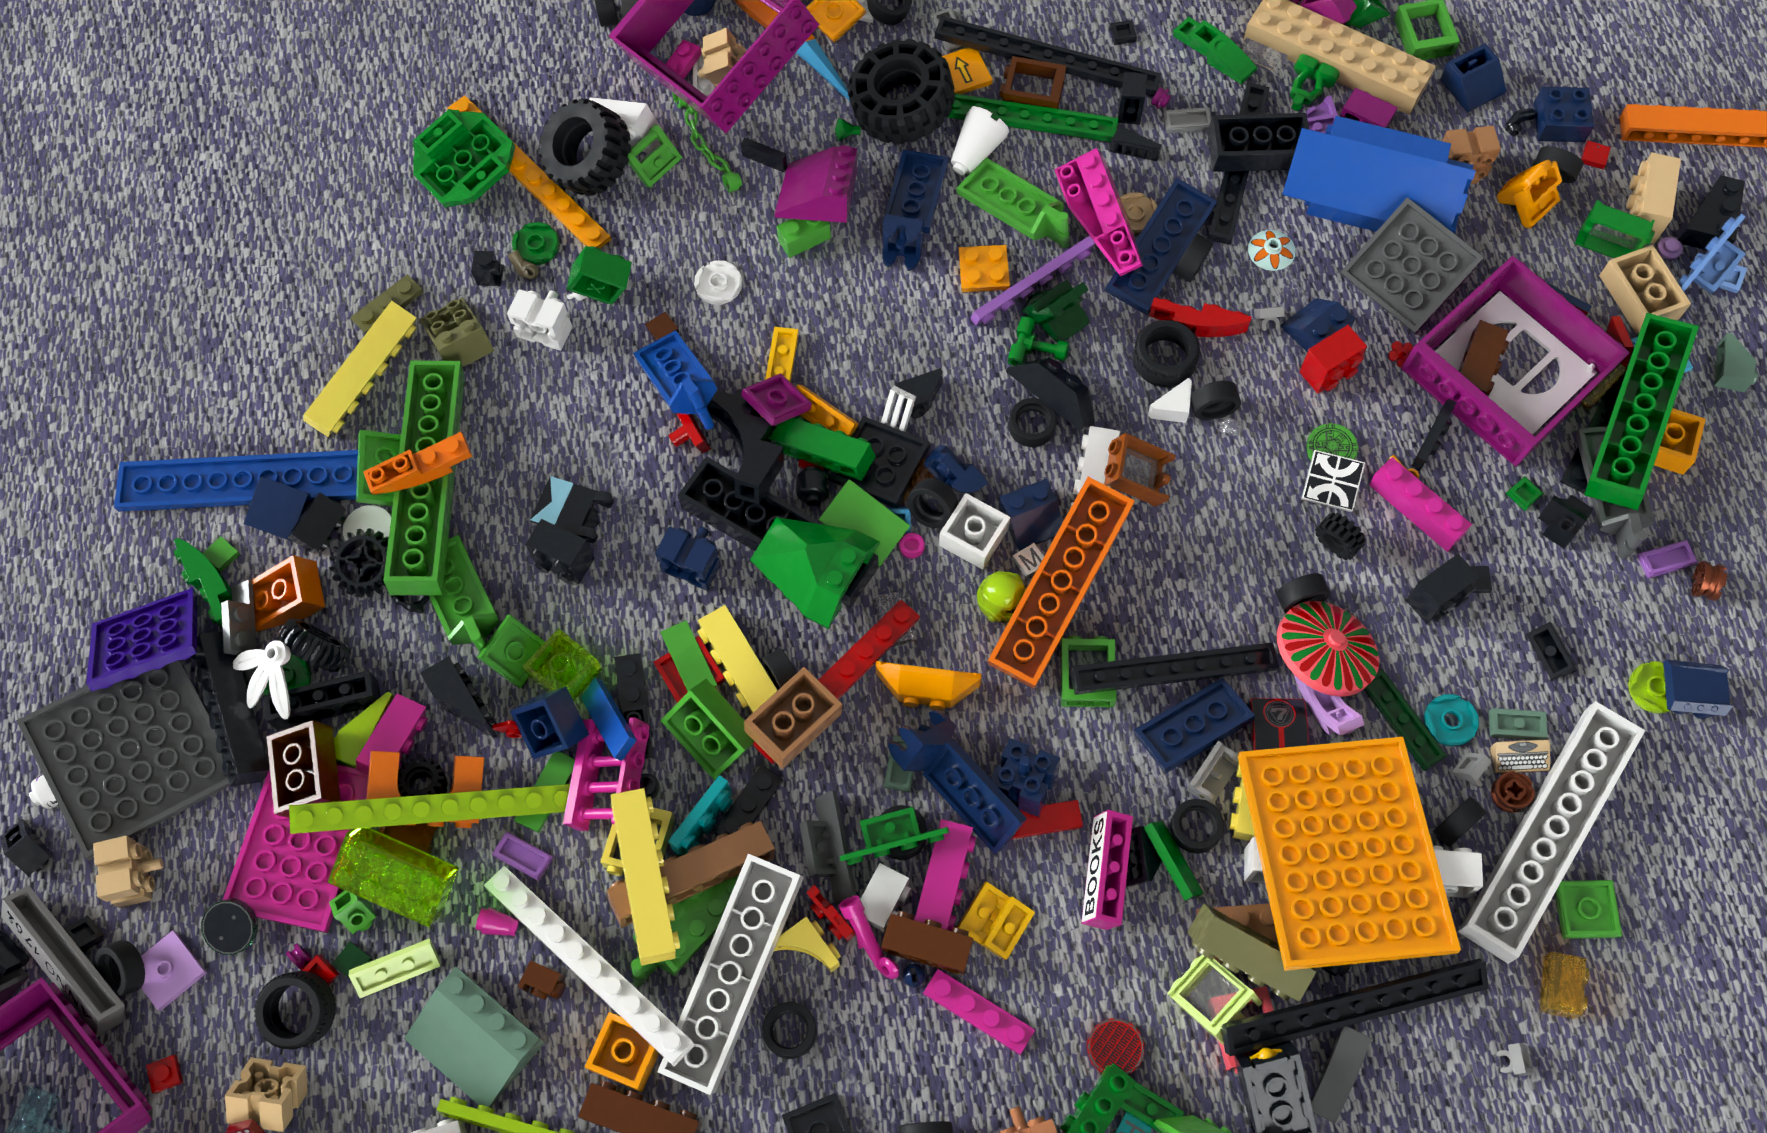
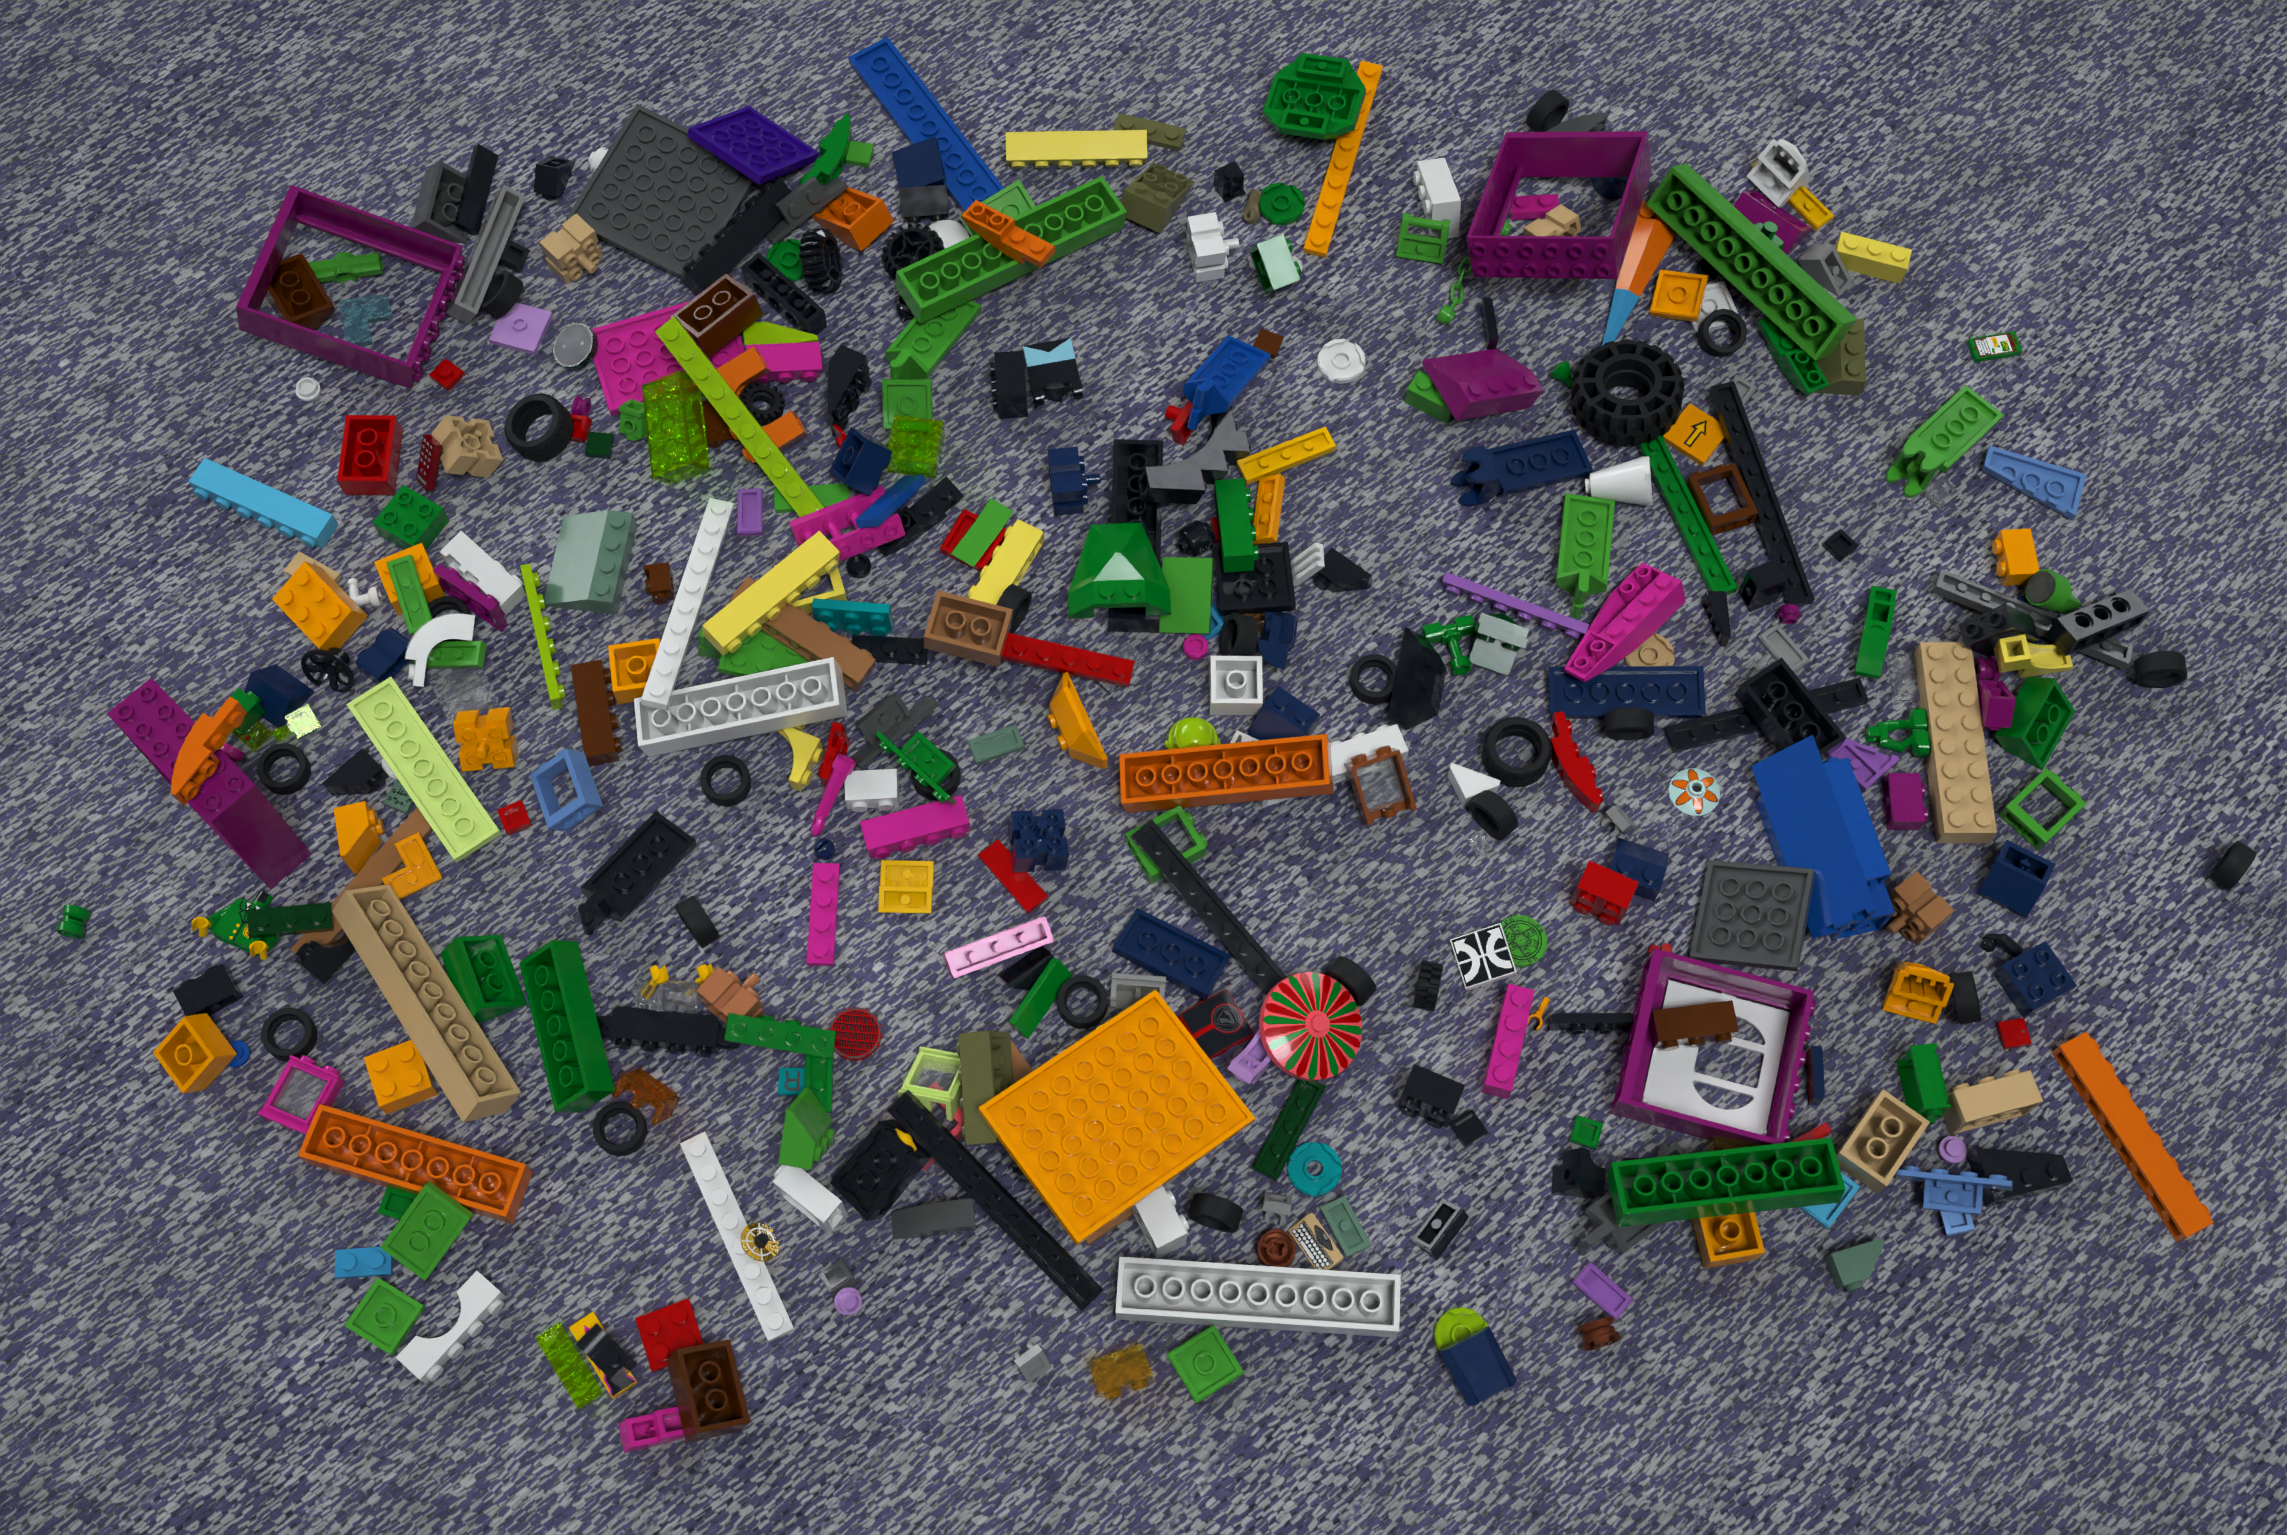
camera: 55 degrees right, 0 degrees up
white plant [233,641,291,719] -> none
yellowish green plate [349,938,441,998] -> none
dark pink cone [475,907,519,936] -> none
black tyre [538,98,631,196] -> none
bright green slope [660,679,755,780] -> none
magenta tile [741,373,812,426] -> none
reddish brown slope [881,911,973,976] -> none
dark blue hinge [888,710,1027,855] -> none
light orange plate [959,245,1010,292] -> none

